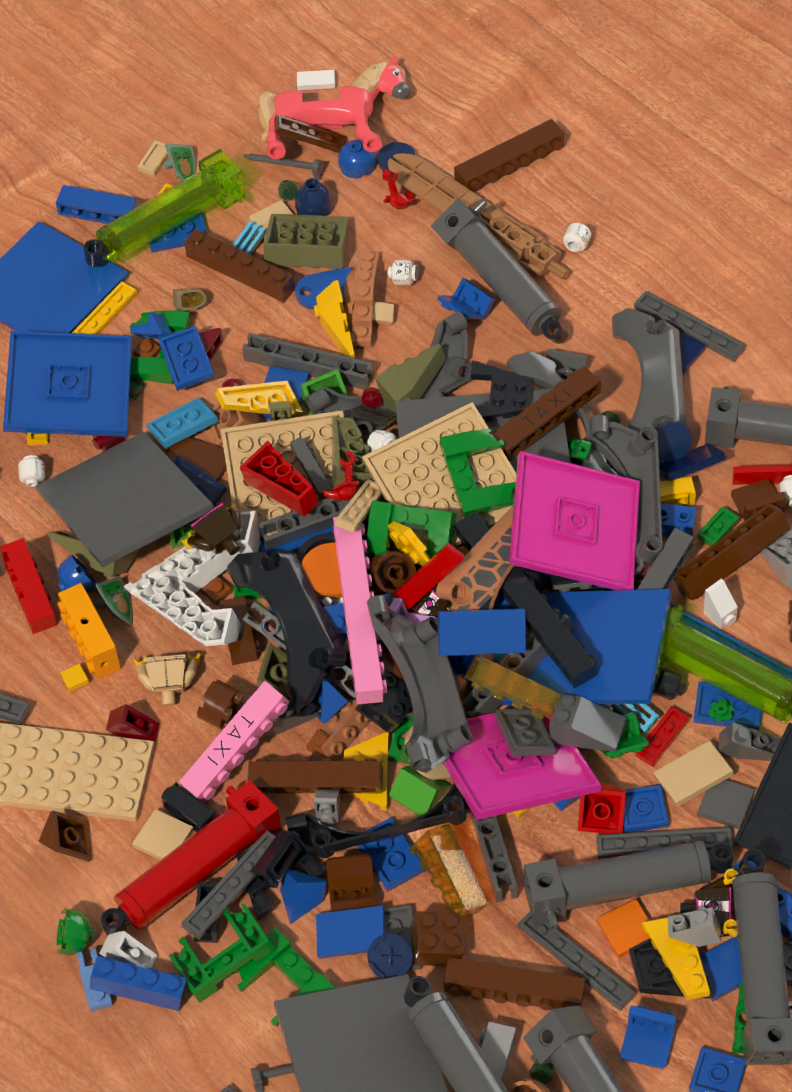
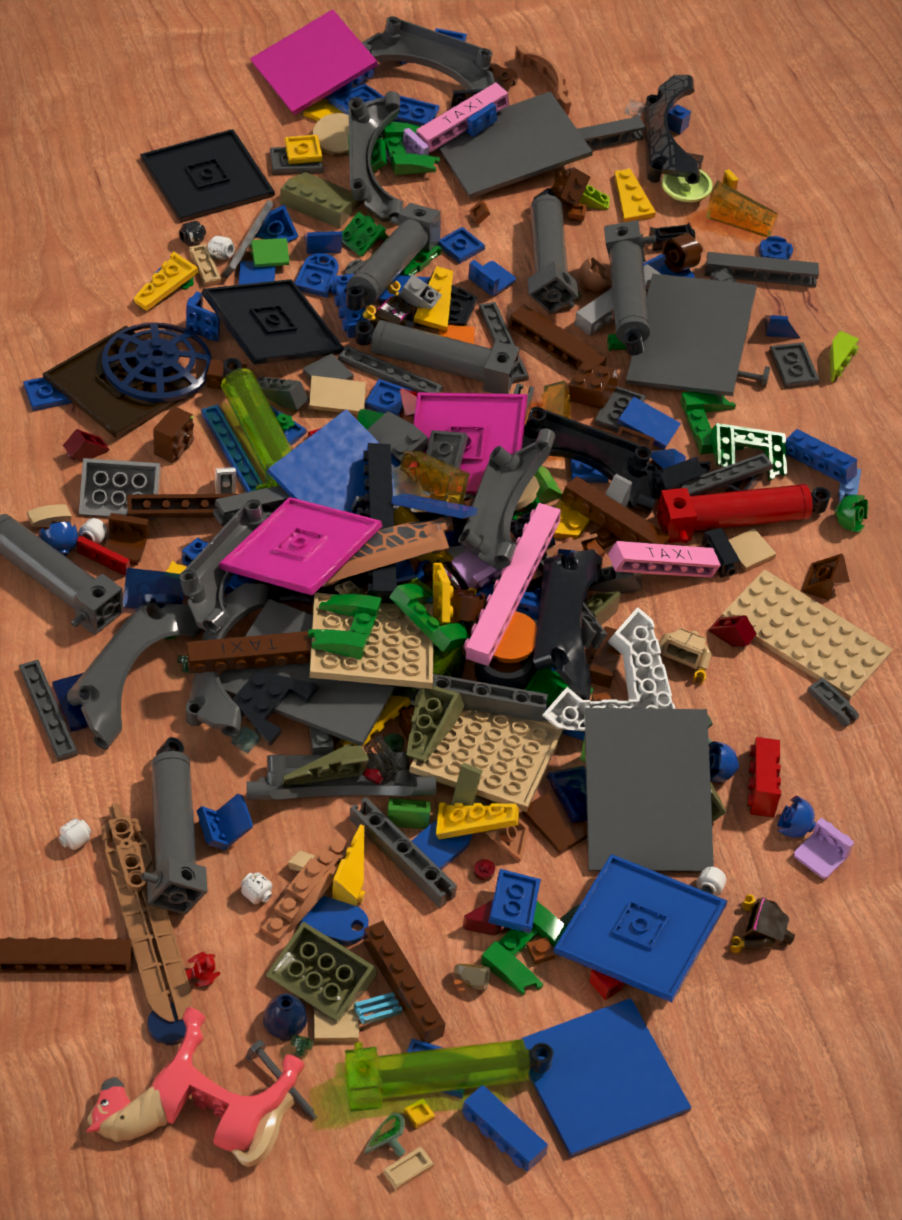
camera: 160 degrees left, 5 degrees down
light orange brick [57,583,121,680] -> none
yellow tile [60,664,89,692] -> none
yellow tile [72,281,138,335] -> none
white slope [99,931,157,968] -> none
blue slope [130,311,172,339] -> none
dark azure tile [146,397,219,448] -> none
dark brown torso [181,502,242,555] -> none
reddish brown brick [197,679,243,730] -> none
red wedge [240,440,319,517] -> none
reddish brown tile [274,114,345,153] -> none
dark grey piece [290,436,333,499] -> none
white tile [297,70,335,90] -> none
red piece [323,451,360,501] -> none
tan tile [334,479,383,533] -> none
blue cylinder [338,140,376,179] -> none
white head [367,430,397,452] -> none
dark blue tile [367,933,413,979] -> none
red tile [392,542,465,610] -> none
dark grey slope [546,349,587,371] -> none
green piece [567,439,591,461] -> none
green plate [697,506,739,546] -> none

